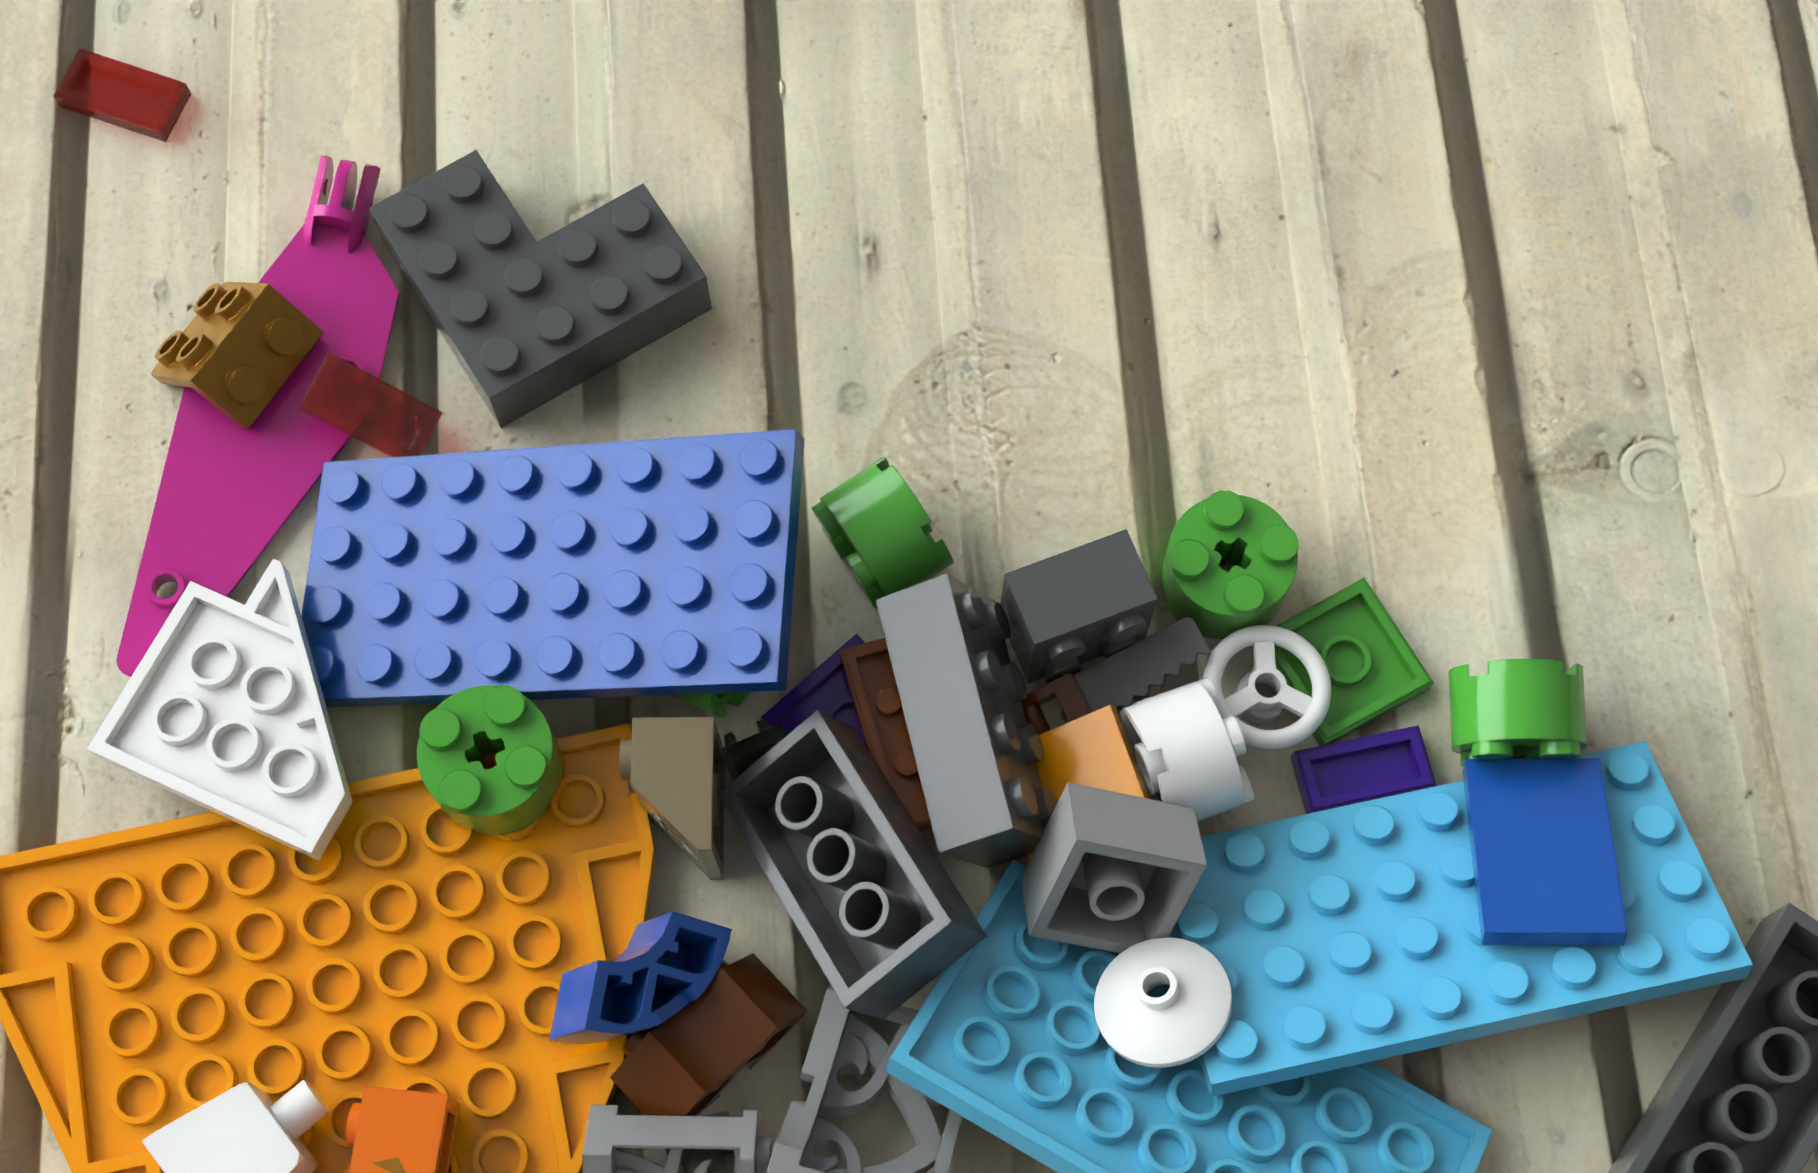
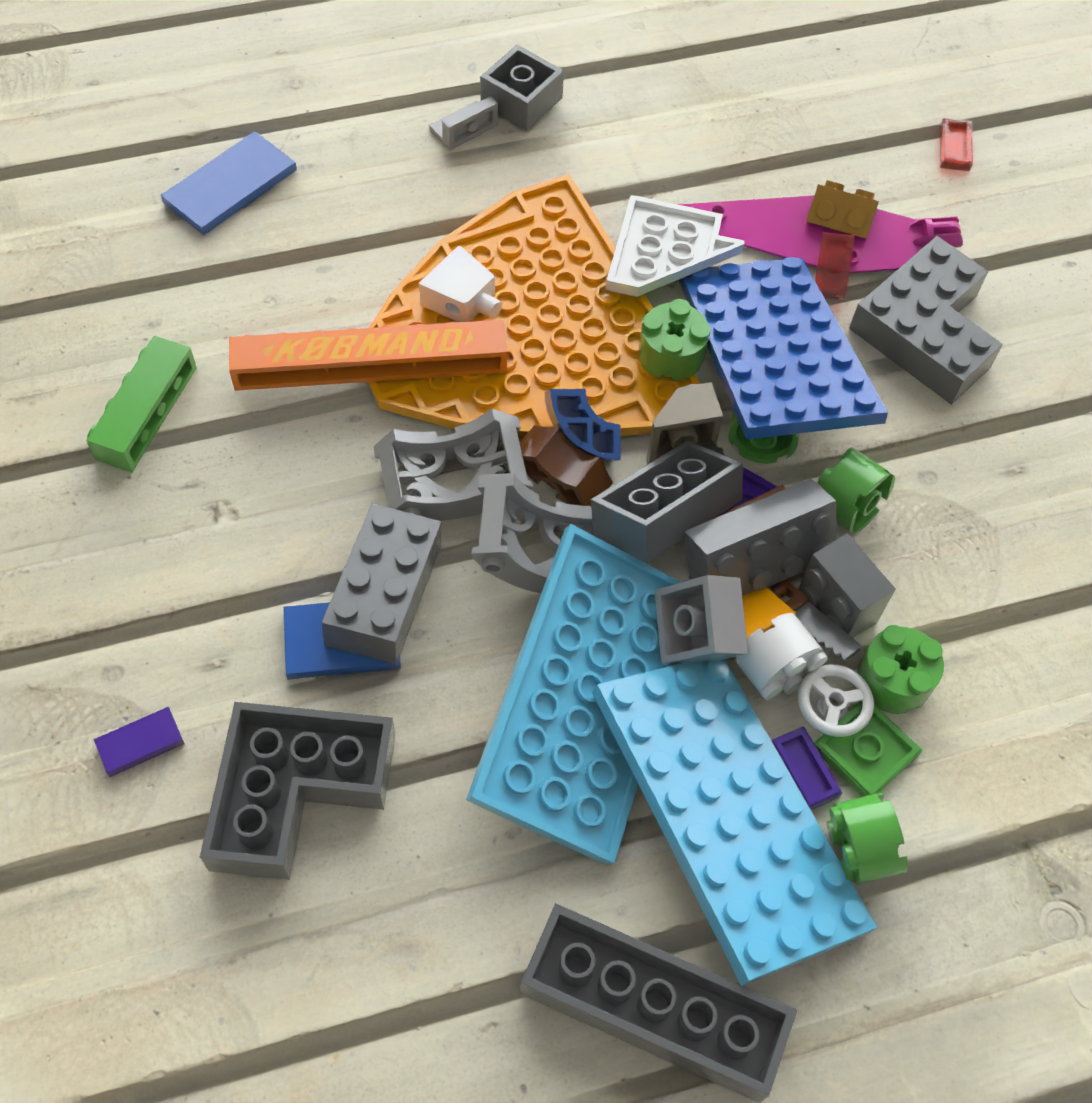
camera: 75 degrees right, 10 degrees down
white dish [1094,937,1233,1068] -> none
blue tile [1462,758,1628,945] -> none

